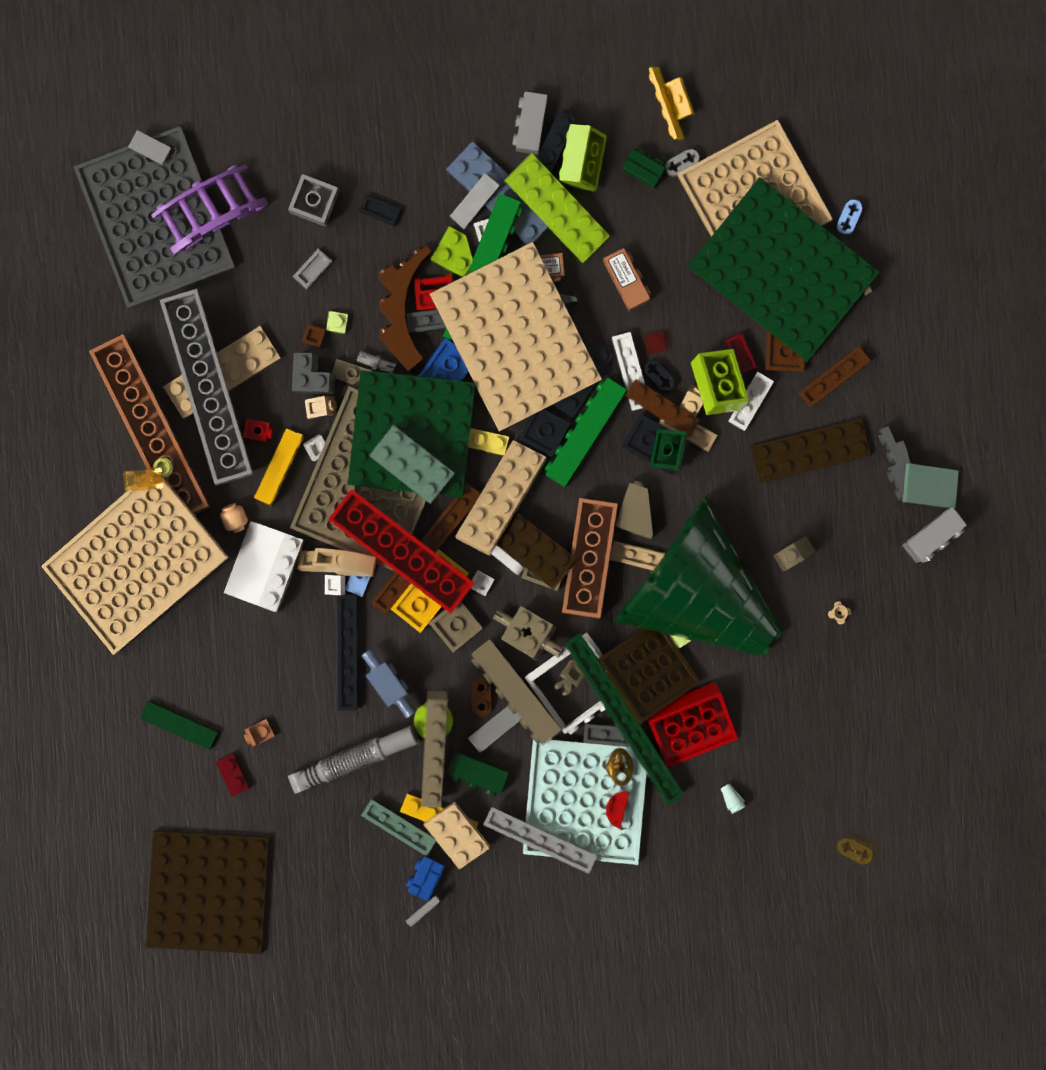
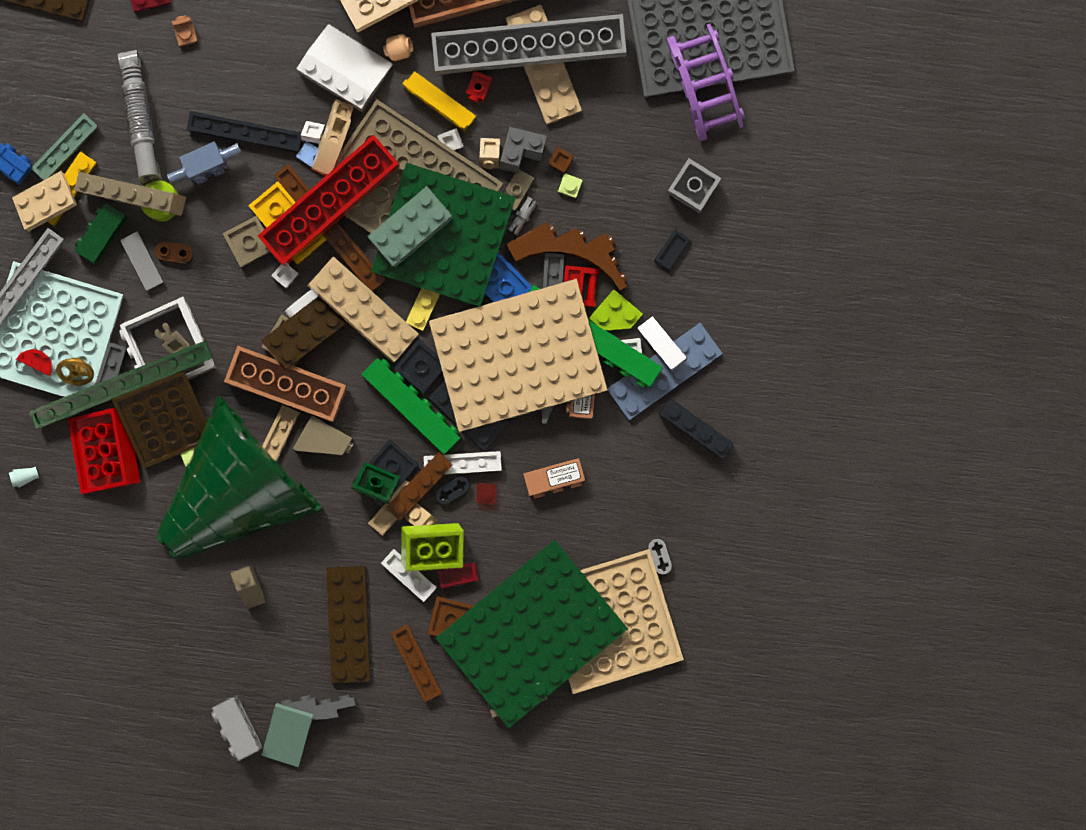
camera: 100 degrees right, 0 degrees up
light grey tile [128,130,171,166] -> none
light grey tile [293,248,333,290] -> none
dark tan brick [471,639,561,746] -> none
dark tan brick [493,606,564,661] -> none
lime plate [504,153,610,263] -> none
light grey brick [513,92,547,155] -> none
lime brick [559,124,607,191] -> none
dark green brick [621,148,666,189] -> none
yellow bracket [649,67,694,140] -> none
tan plate [828,601,851,624] -> none
light blue beam [837,200,862,235] -> none

